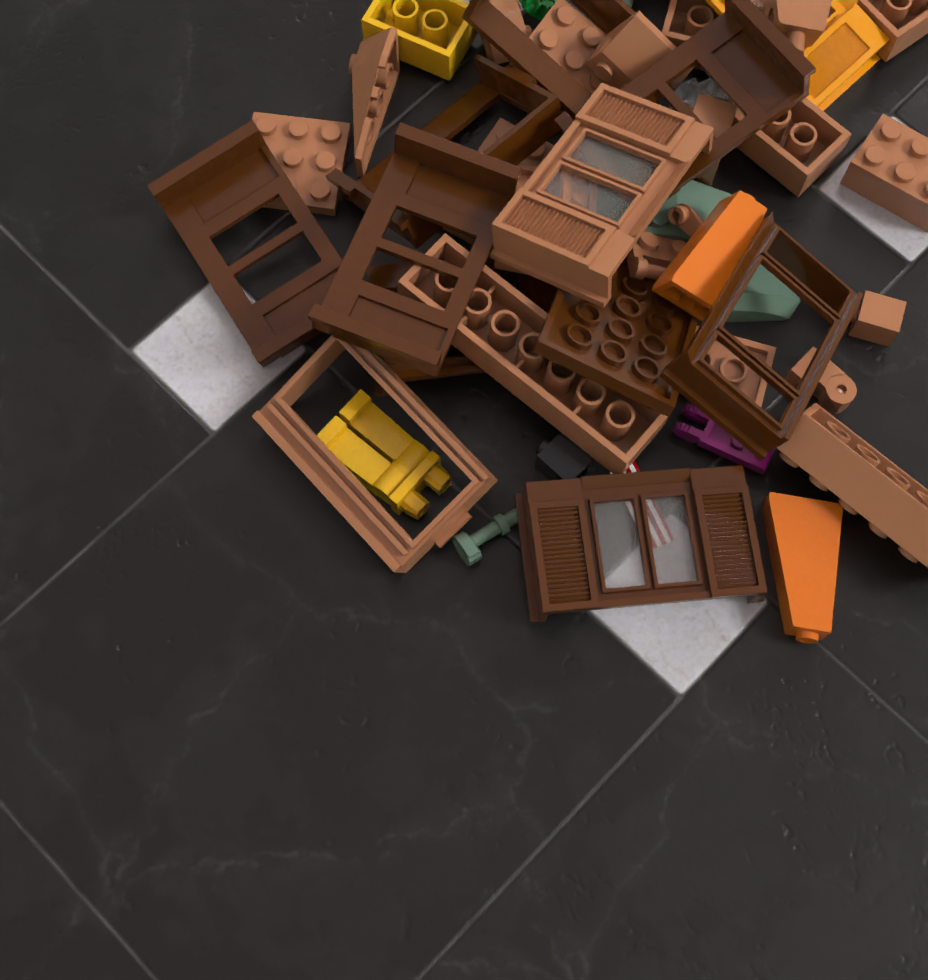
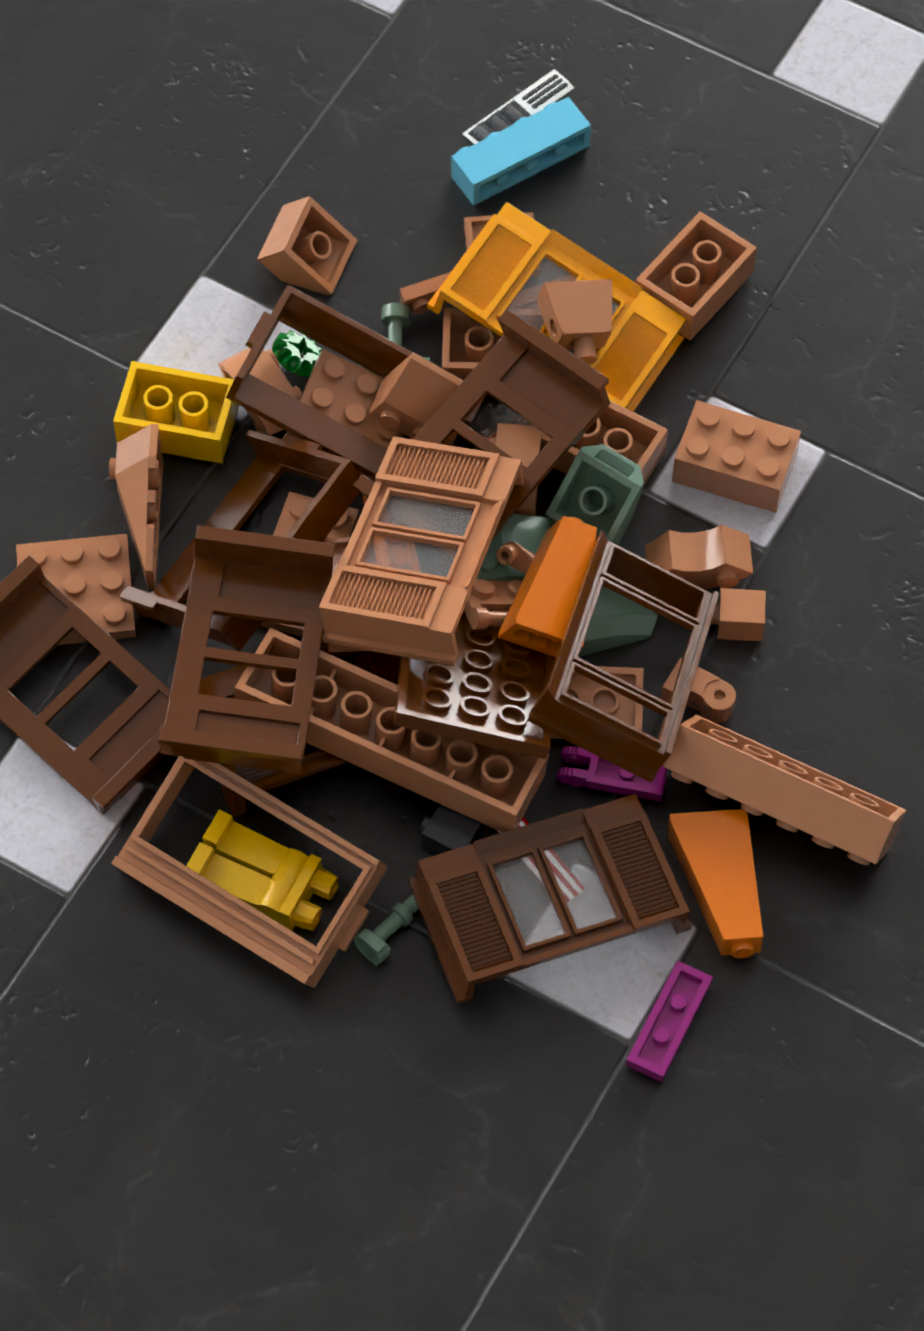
camera: 15 degrees left, 10 degrees down
none -> sand green slope [545,444,644,545]
none -> magenta plate [626,961,713,1082]
none -> nougat brick [645,524,753,589]

